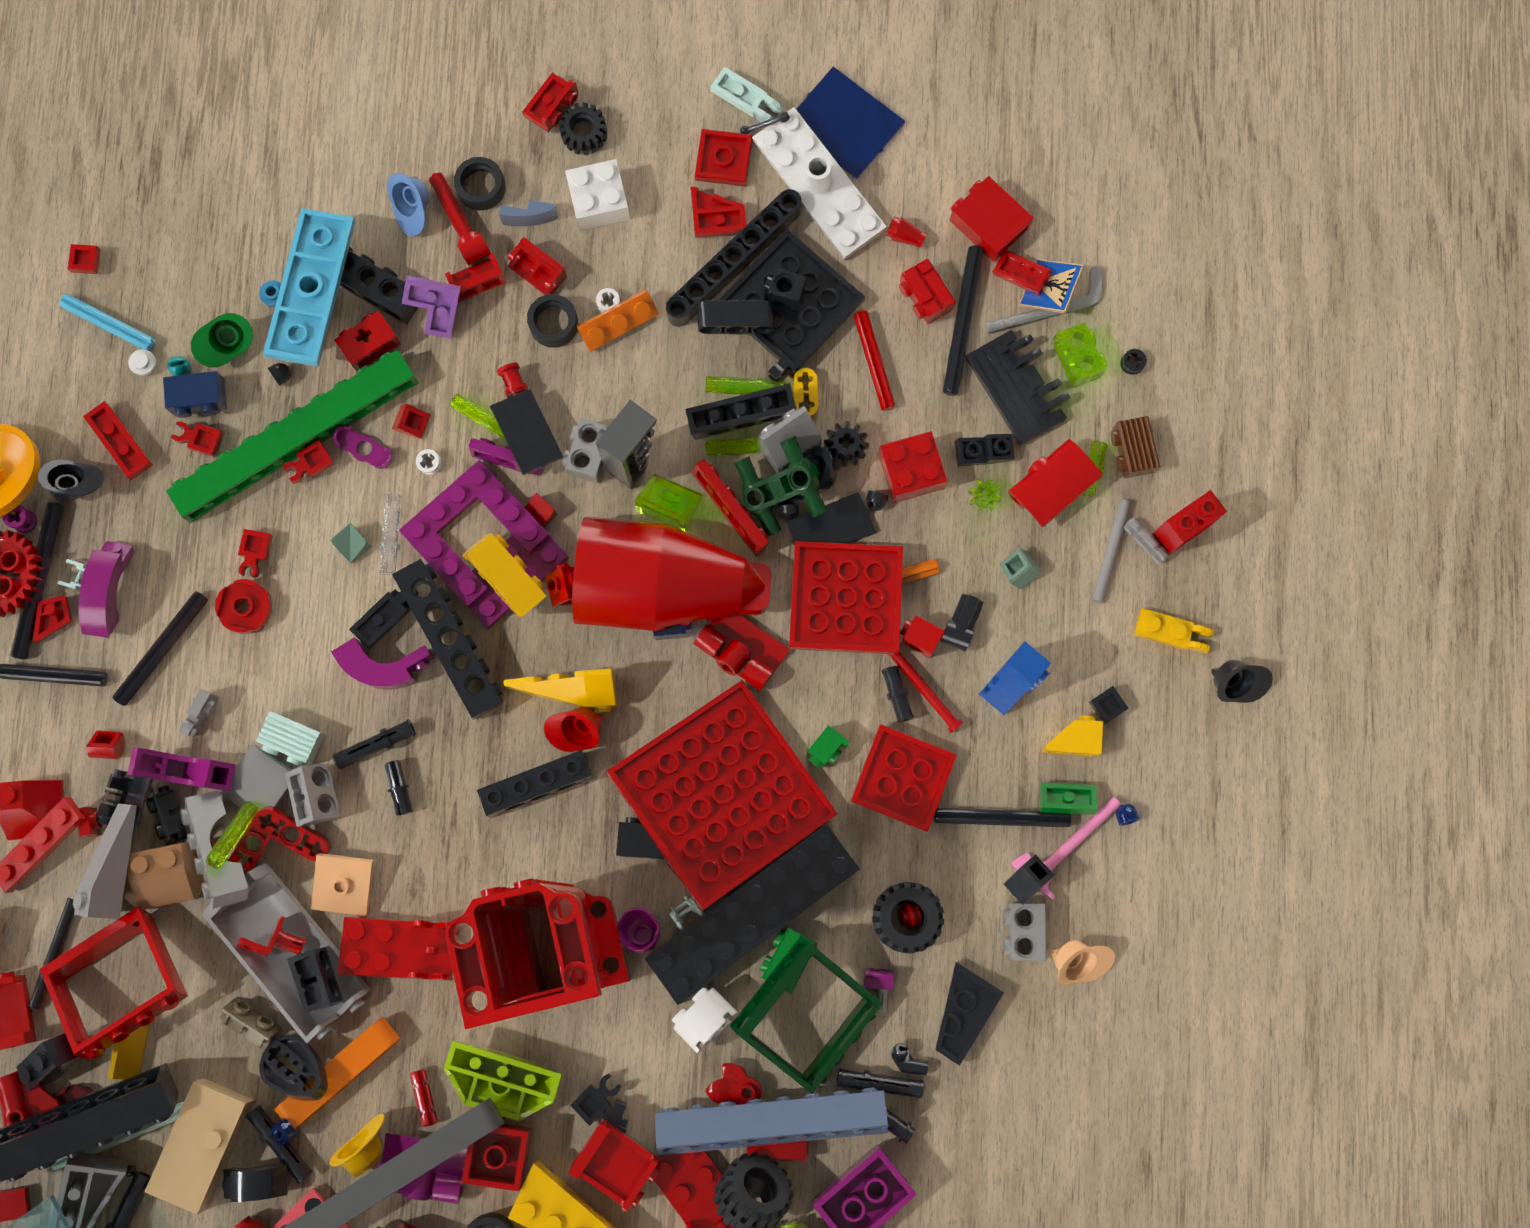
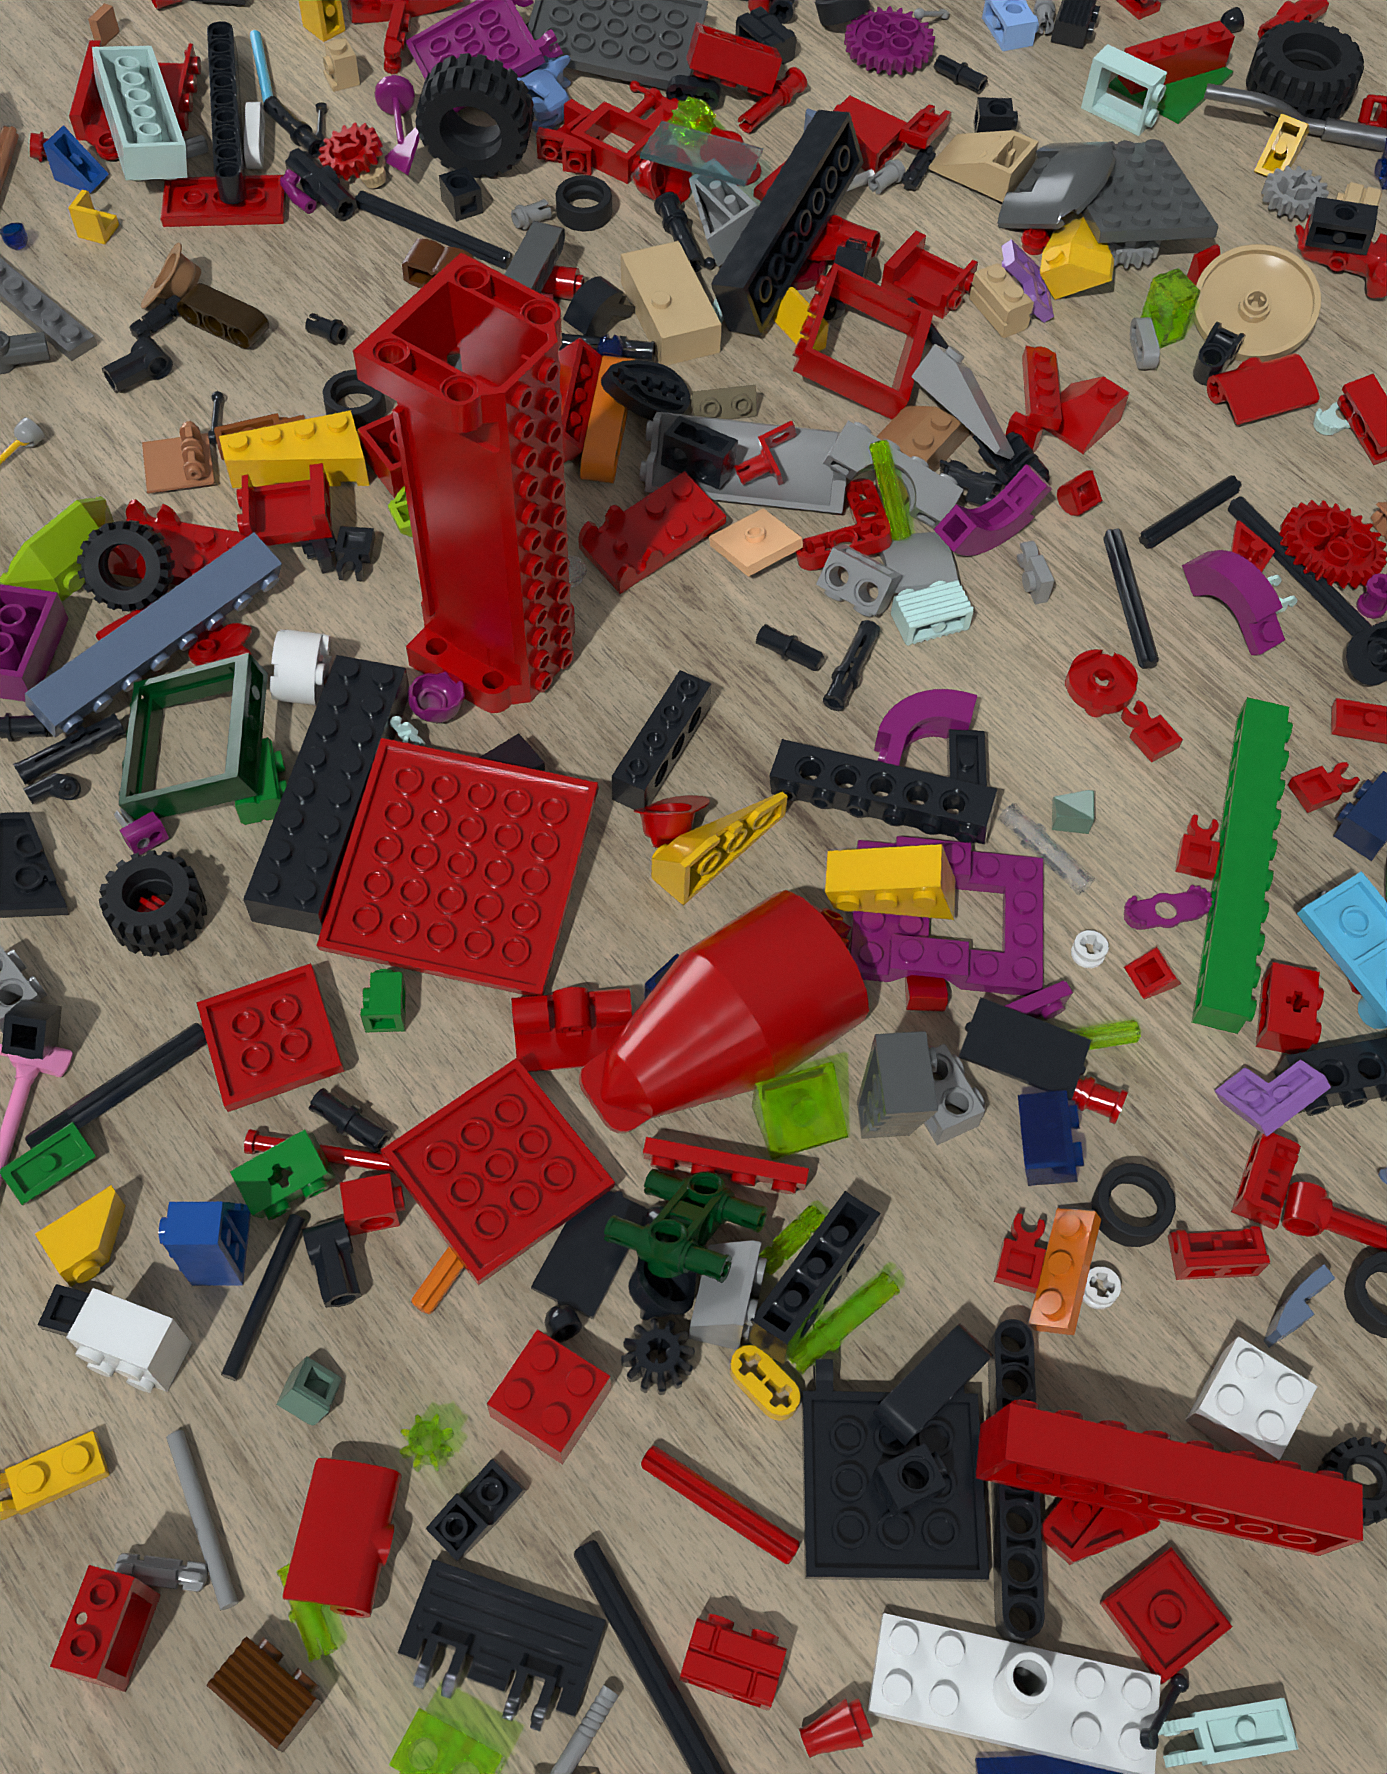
camera: 135 degrees right, 20 degrees down
none -> white brick [66,1288,192,1393]
none -> black bar [221,1214,306,1381]
none -> green brick [230,1129,336,1220]
none -> red brick [558,338,603,463]
none -> red brick [976,1400,1363,1556]
none -> red plate [994,1213,1046,1294]
none -> clear blue brick [1018,1090,1084,1186]

